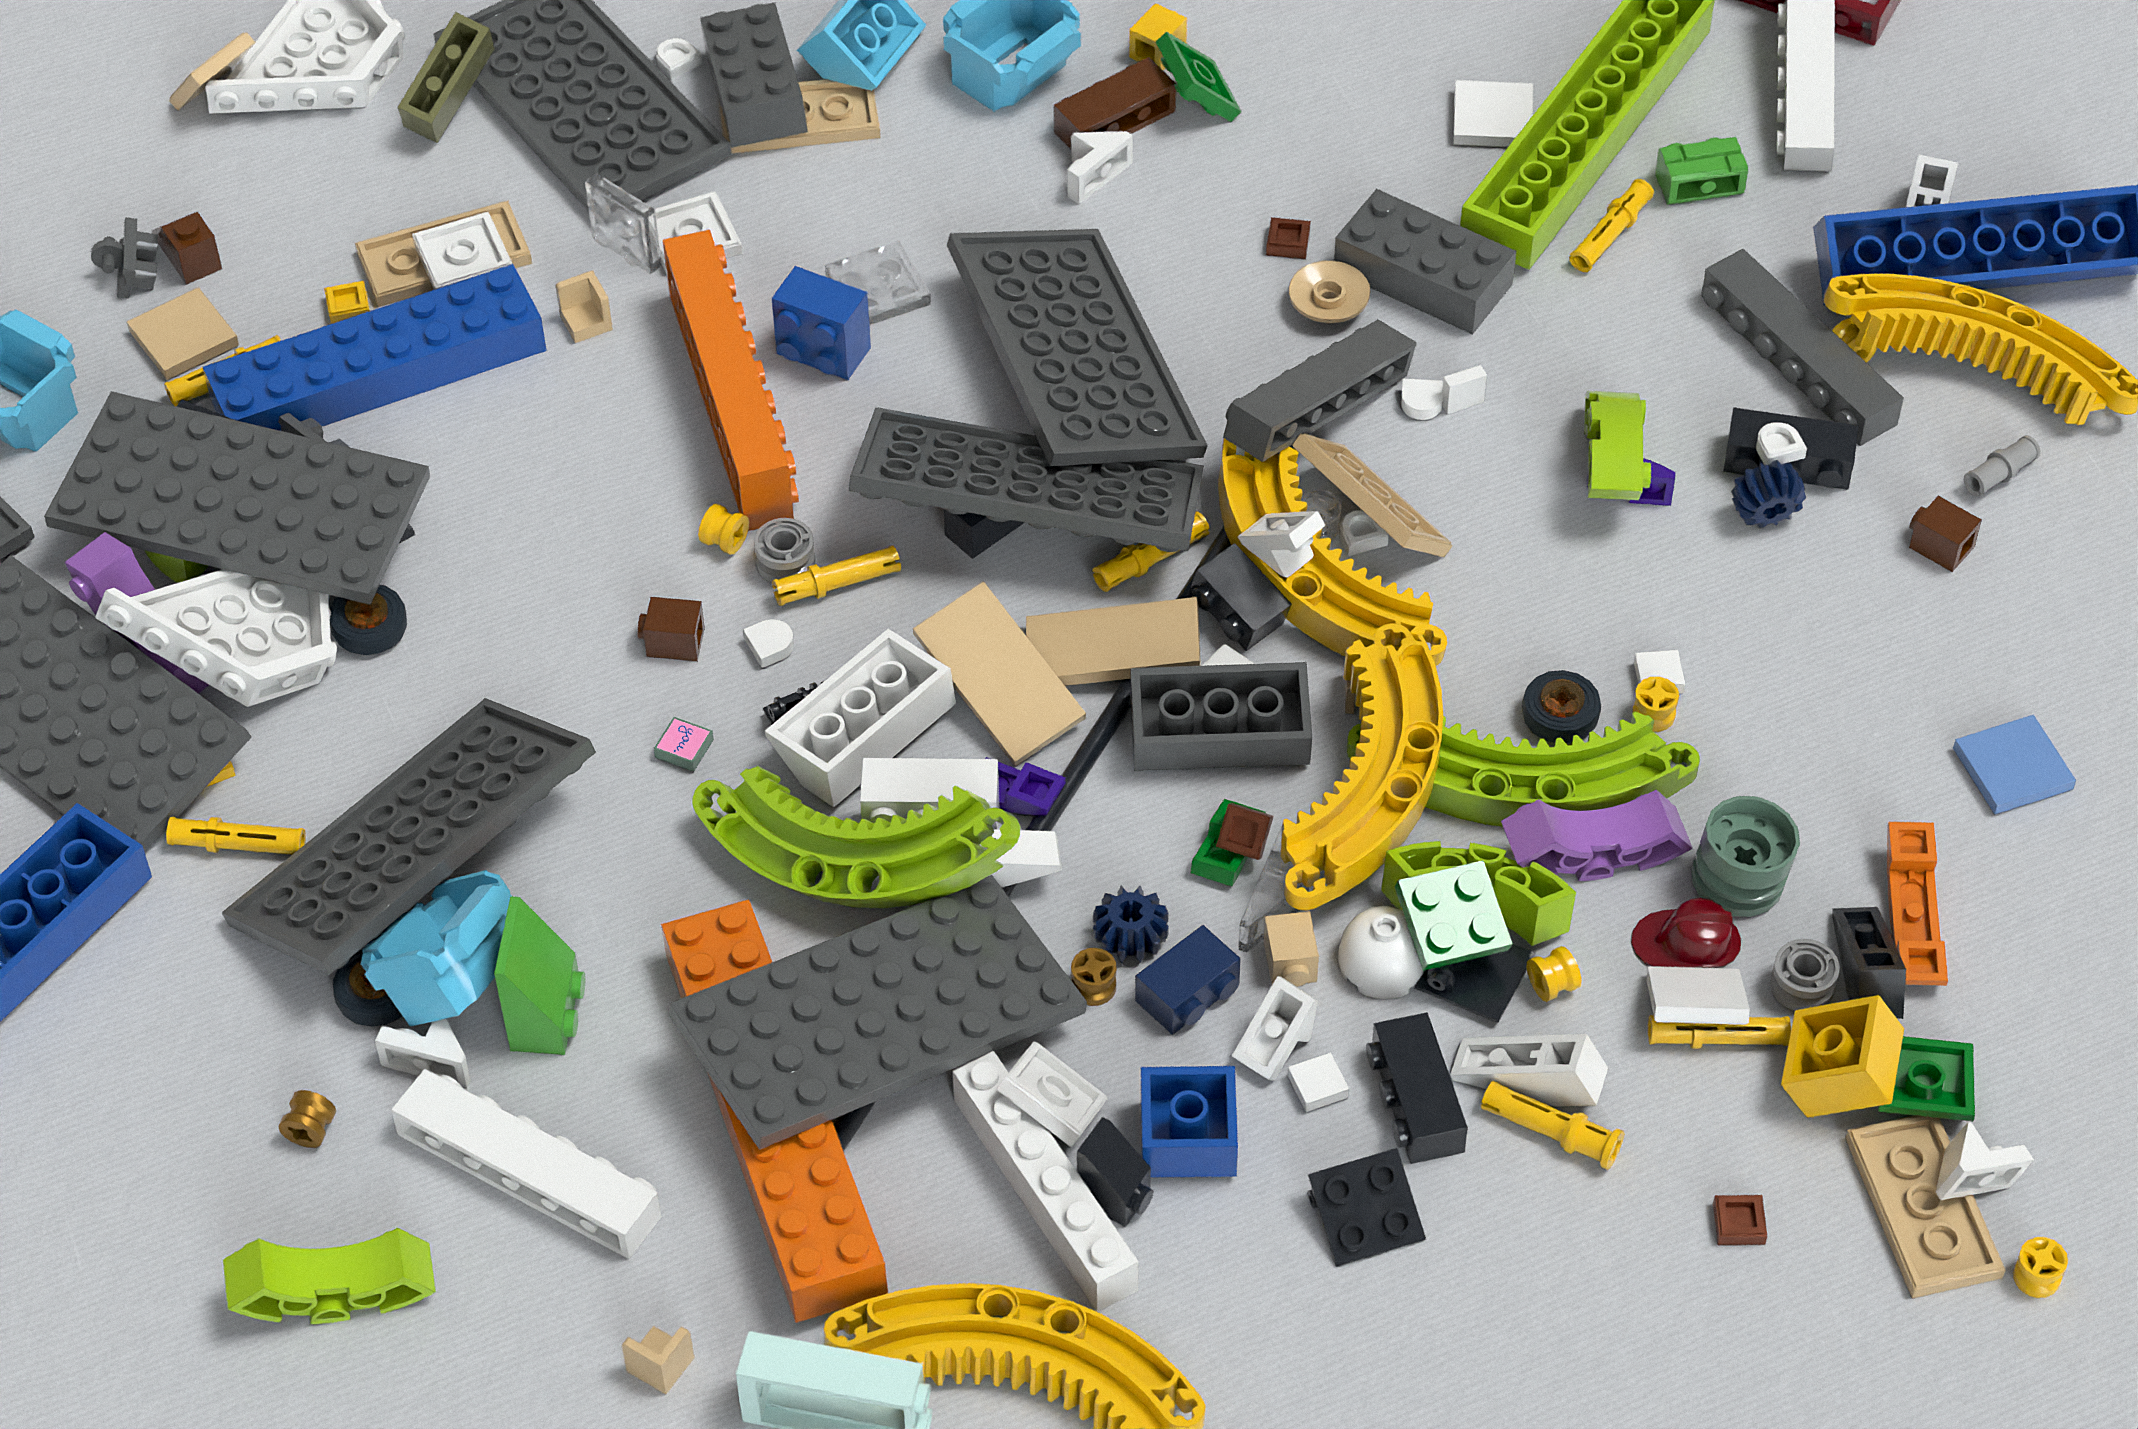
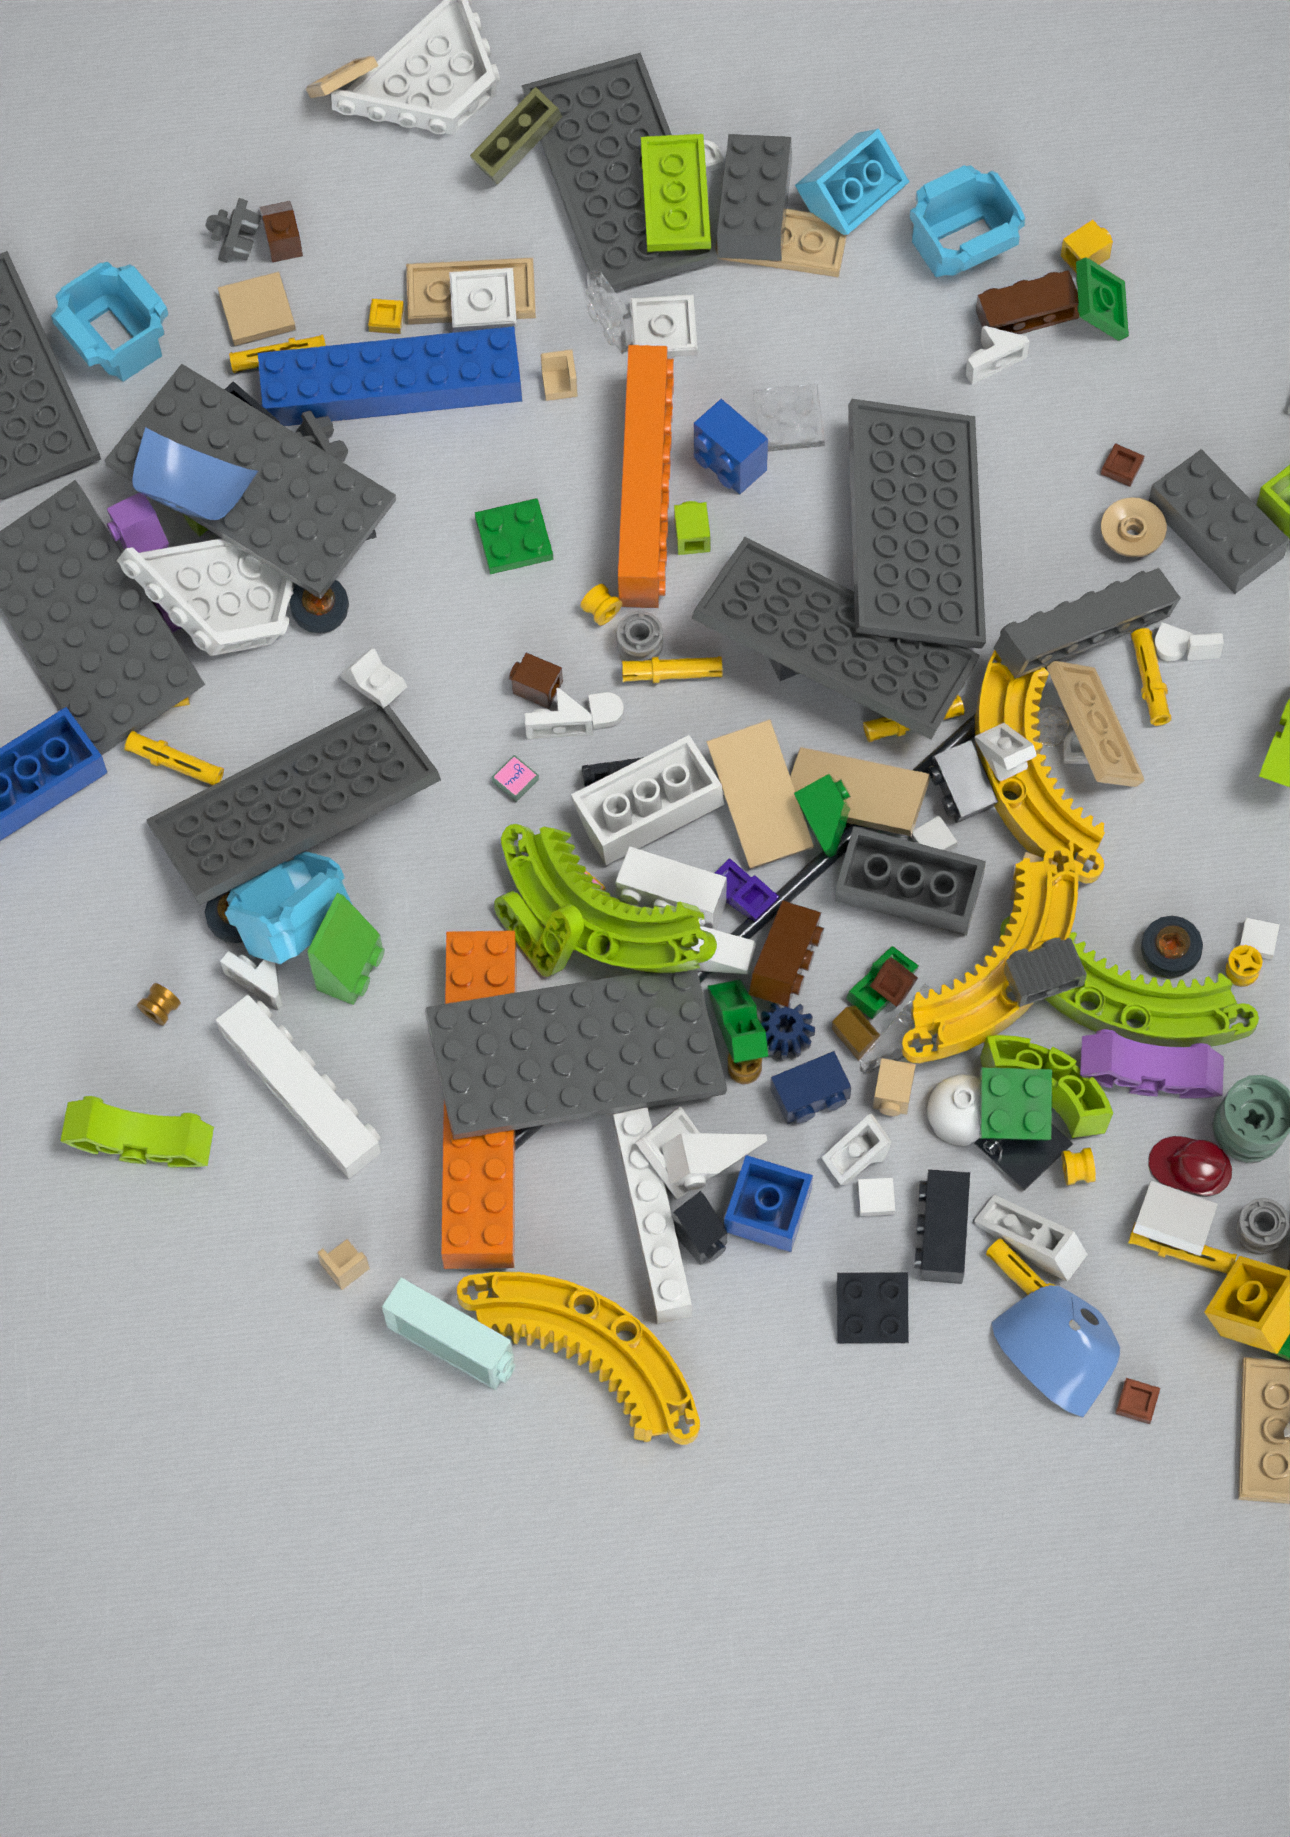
camera: 20 degrees right, 15 degrees up
none -> medium blue piece [132,427,258,520]
none -> white slope [340,648,407,708]
none -> green plate [474,498,554,575]
none -> lime beam [494,891,584,977]
none -> white slope [525,688,593,739]
none -> lime plate [641,134,711,252]
none -> white slope [662,1133,767,1190]
none -> lime brick [674,501,711,555]
none -> green slope [707,979,768,1063]
none -> reddish brown brick [749,900,824,1007]
none -> green slope [794,774,851,857]
none -> pearl gold piece [832,1006,883,1061]
none -> medium blue piece [991,1285,1120,1417]
none -> dark grey brick [1004,938,1087,1007]
none -> yellow pin [1131,628,1172,726]

